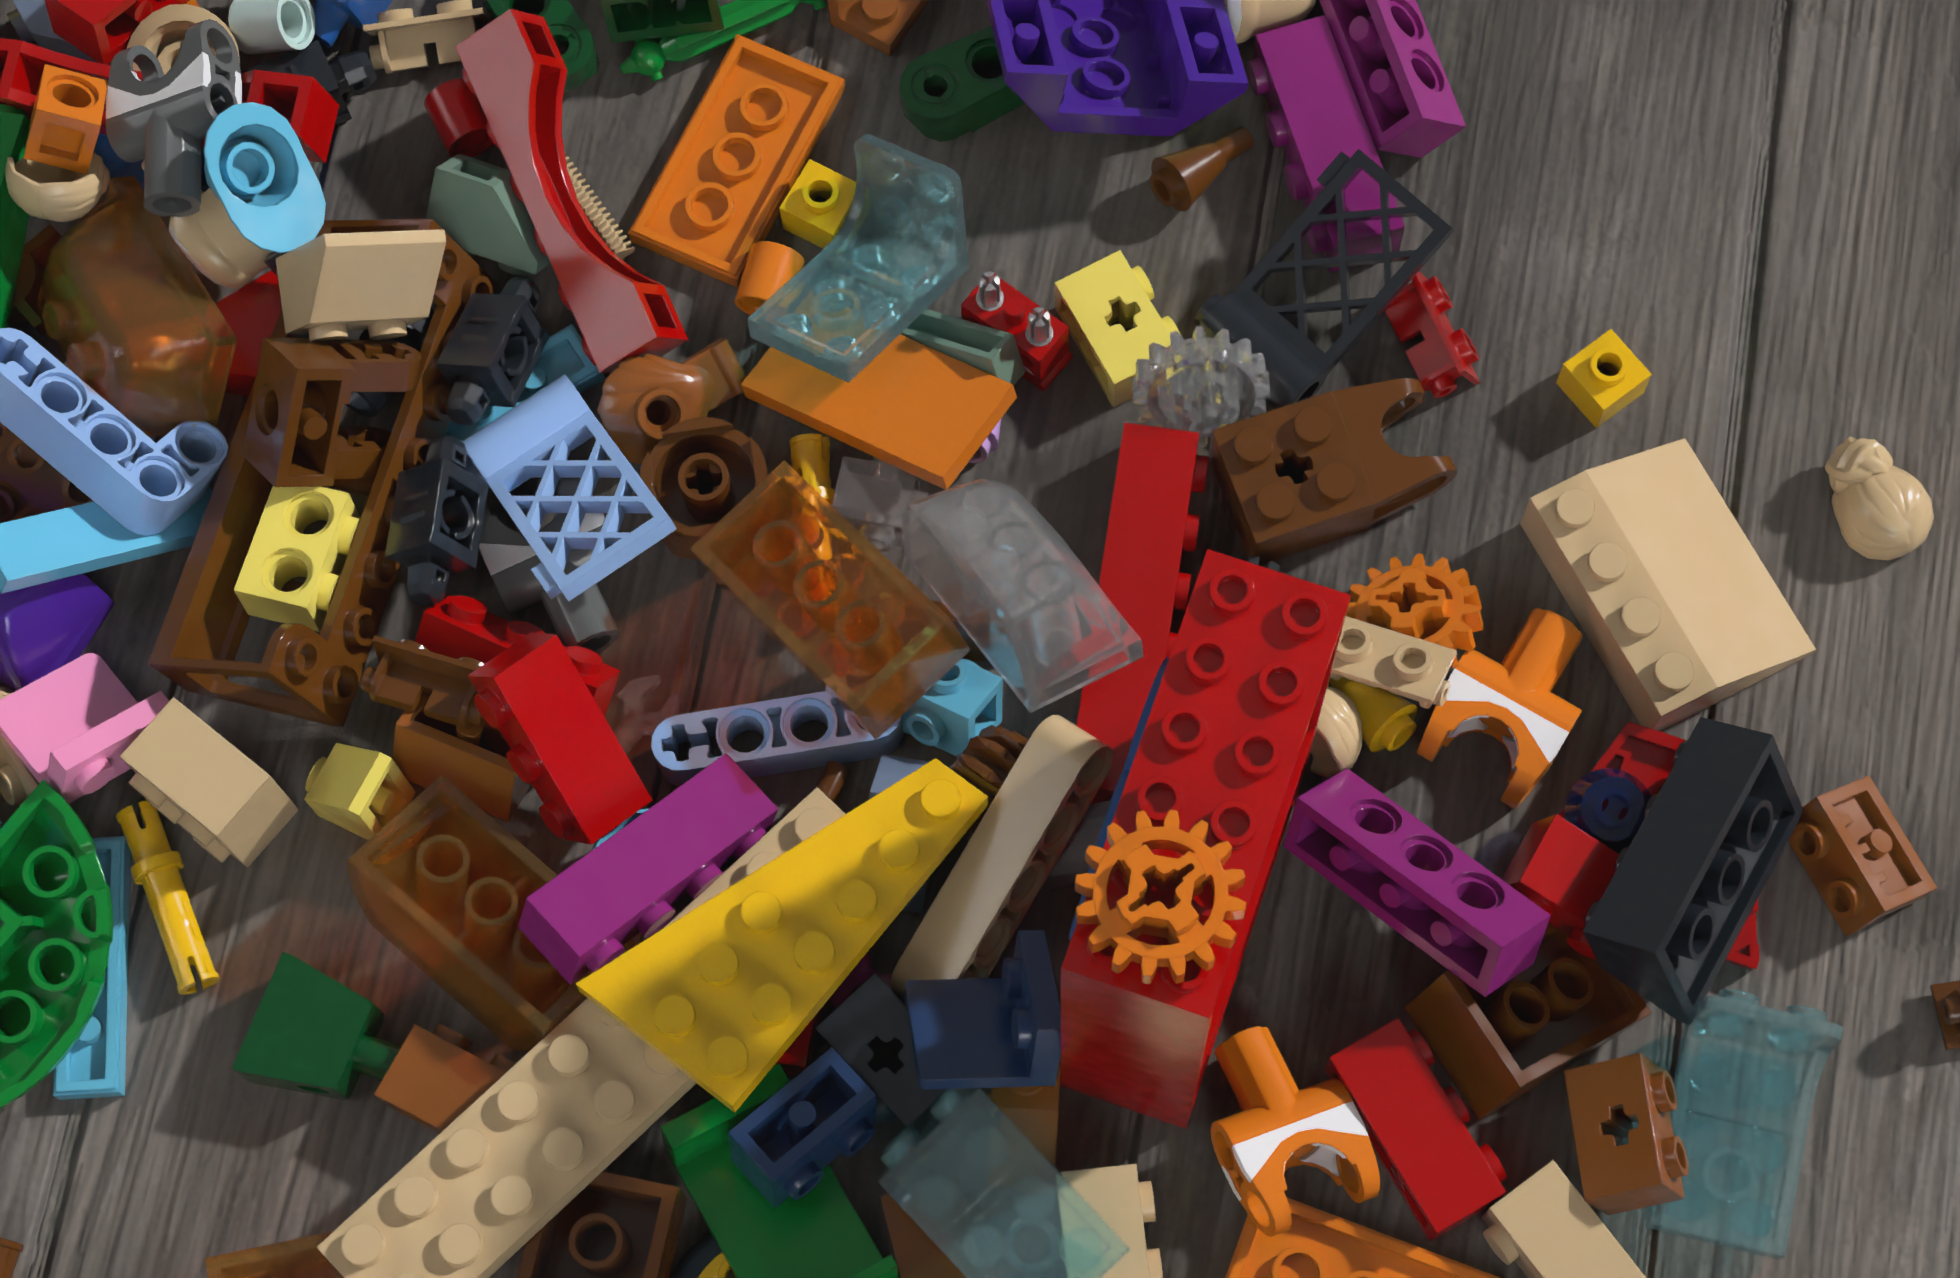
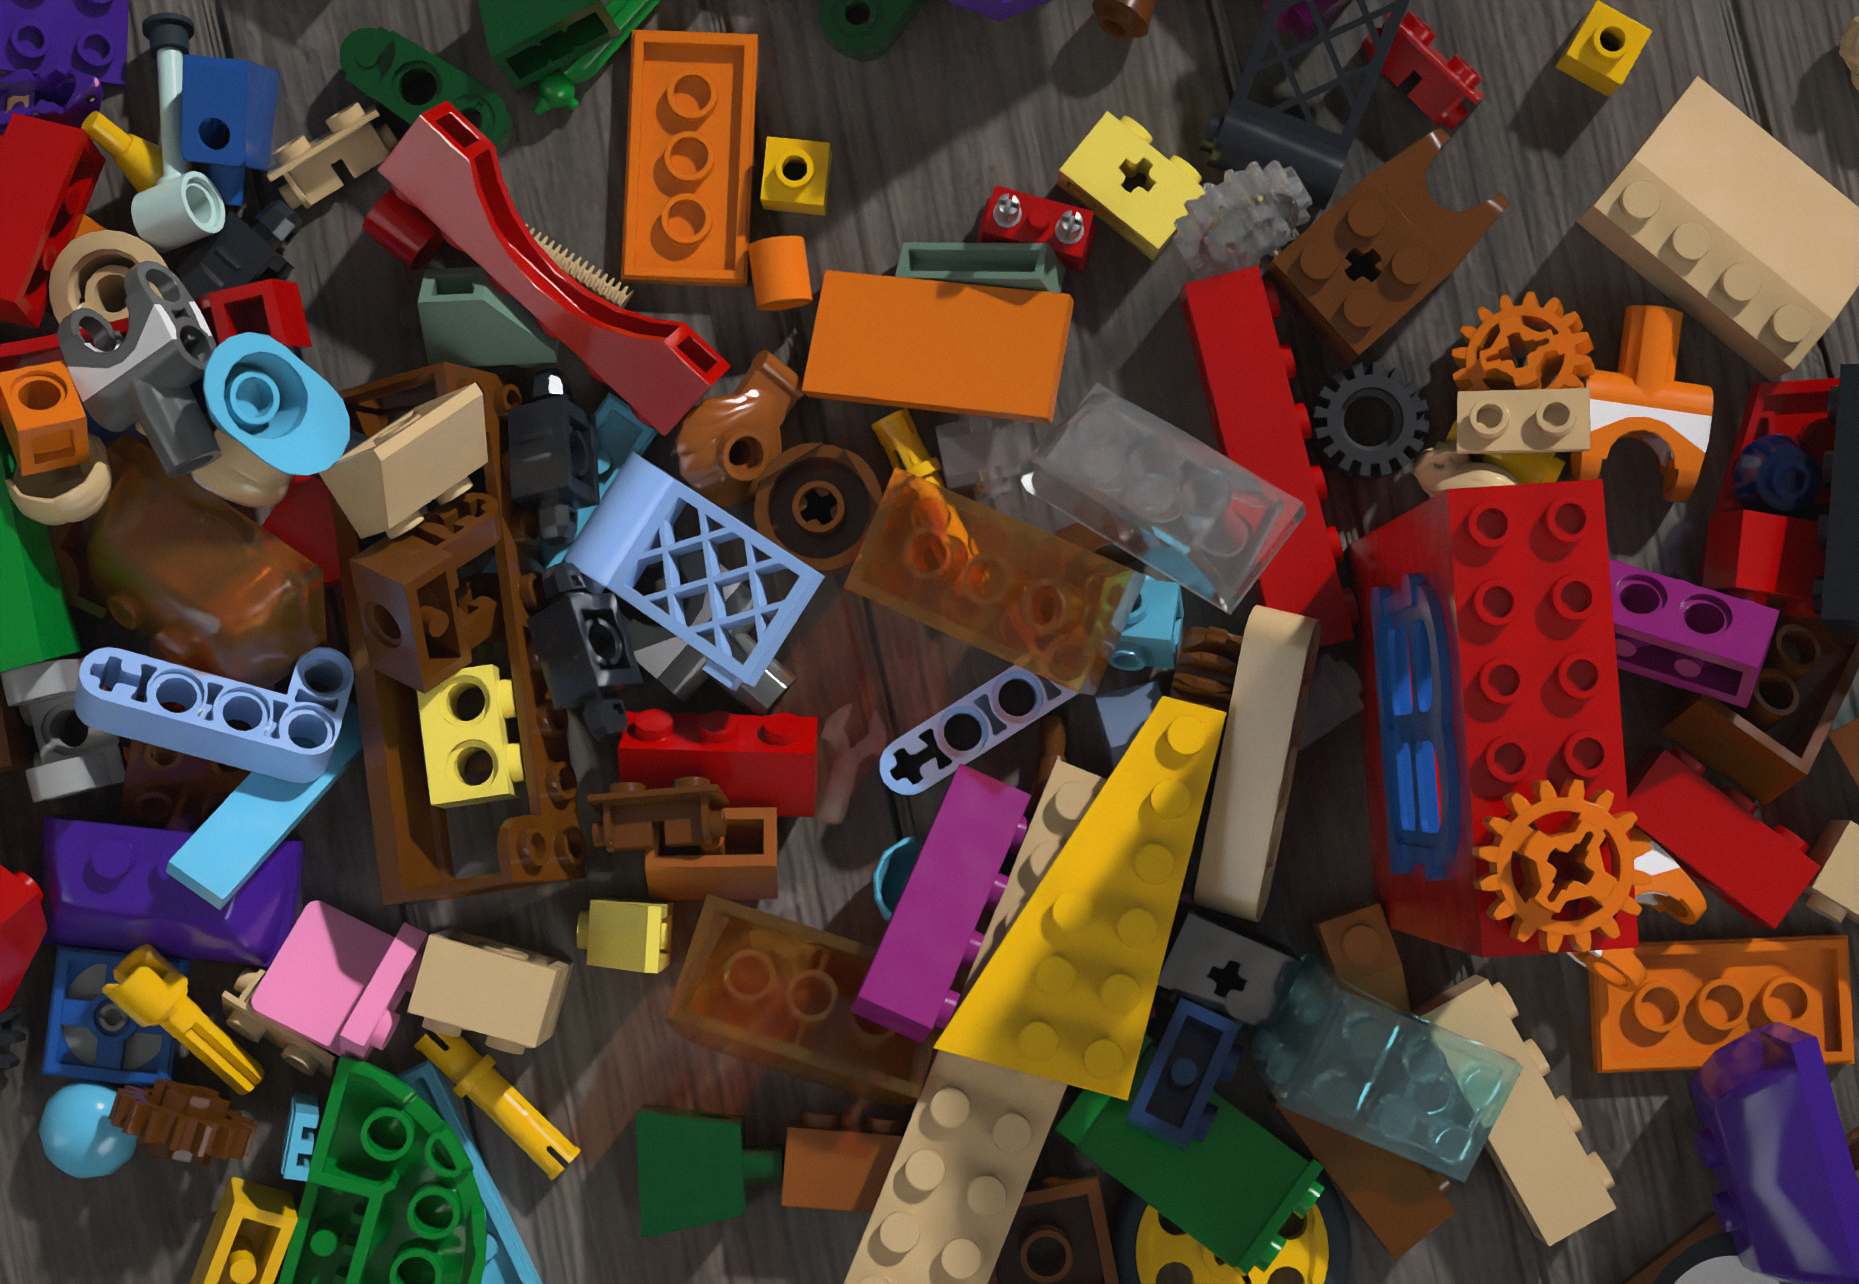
camera: 25 degrees left, 15 degrees up
red brick [468,633,653,845] -> none
clear light blue bracket [747,134,969,383] -> none
dark blue bracket [904,930,1061,1089] -> none

